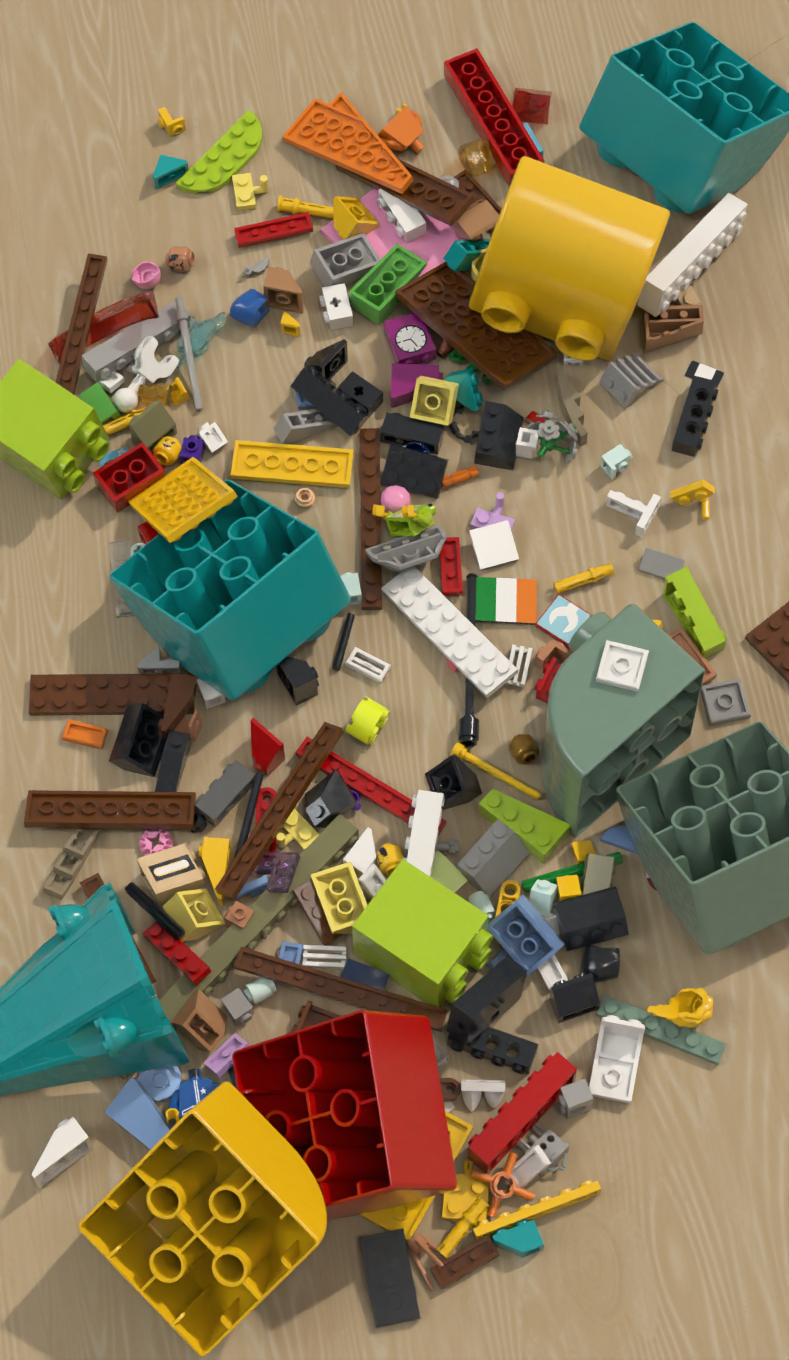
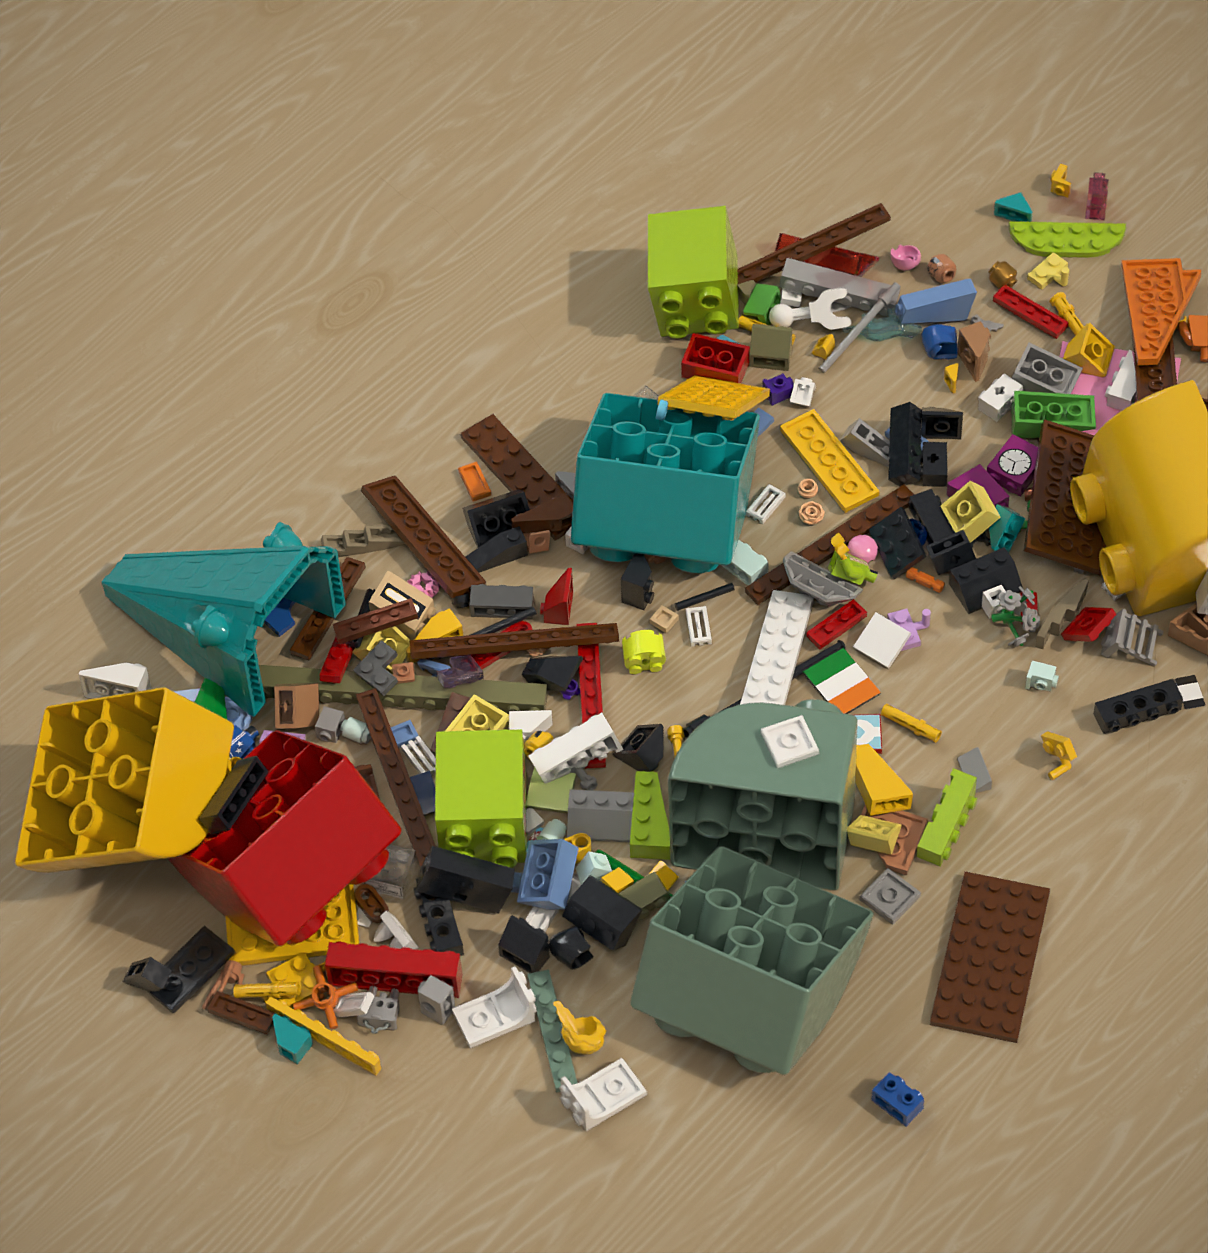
camera: 55 degrees right, 10 degrees down
clear yellow hips [137,384,174,406] -> none
yellow head [153,436,182,466] -> none
light yellow plate [276,808,319,850] -> none
white bracket [606,490,661,537] -> none
none -> black slope [122,957,172,992]
none -> green slope [194,678,227,719]
none -> black brick [199,756,269,835]
none -> copper plate [332,598,418,644]
none -> dark grey plate [353,640,398,696]
none -> white bracket [560,1058,647,1131]
none -> tan plate [650,605,679,634]
none -> medium azure tile [655,400,668,421]
none -> light nougat plate [799,501,824,525]
none -> medium blue slope [895,279,977,324]
none -> black brick [926,530,976,575]
none -> pearl gold head [988,261,1018,289]
none -> red plate [1061,607,1116,642]
none -> clear pink hips [1085,173,1109,221]

